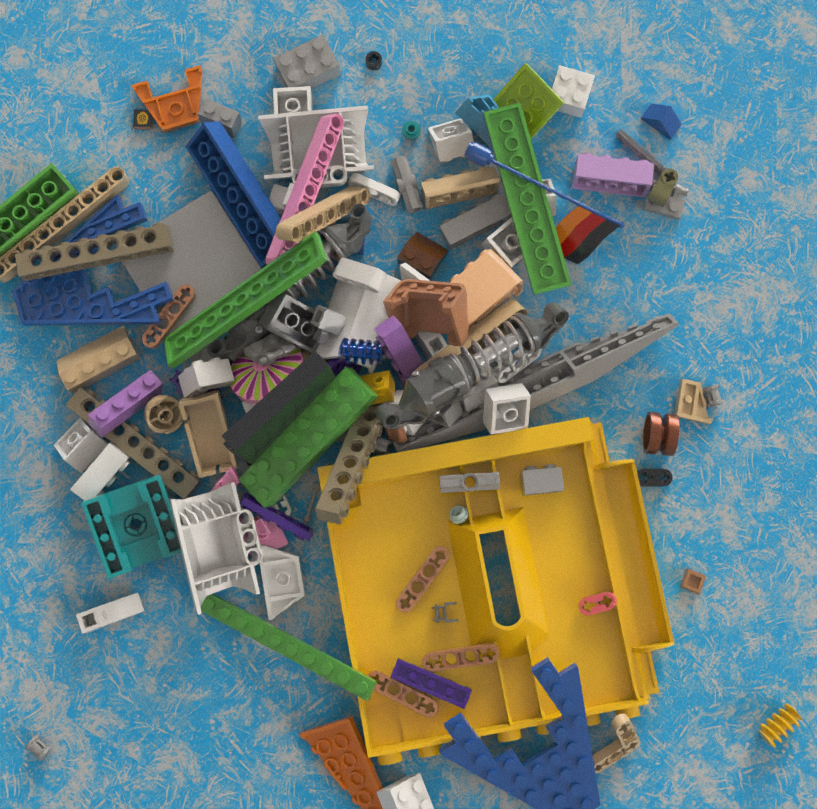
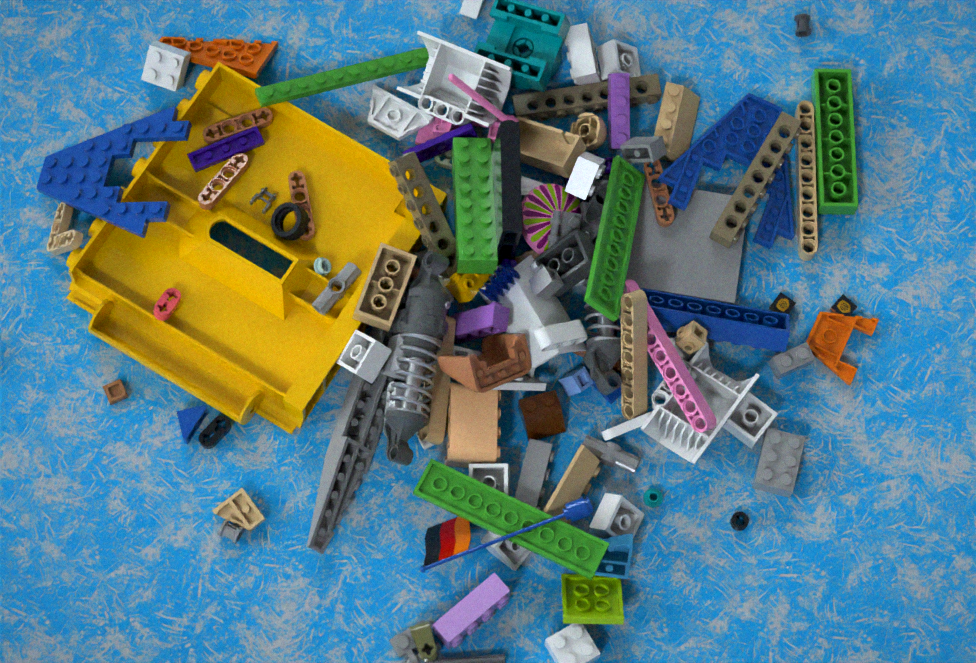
camera: 125 degrees right, 10 degrees down
light grey brick [520,464,564,496] -> none
copper wheel [643,411,679,456] -> none
none -> blue slope [177,405,209,444]
none -> black tyre [271,202,309,240]
none -> tan brick [352,243,417,332]
none -> bright pink piece [448,74,519,122]
none -> light blue panel [559,366,594,396]
none -> light grey brick [620,136,667,163]
none -> tan brick [675,320,708,355]
none -> black tile [769,292,796,314]

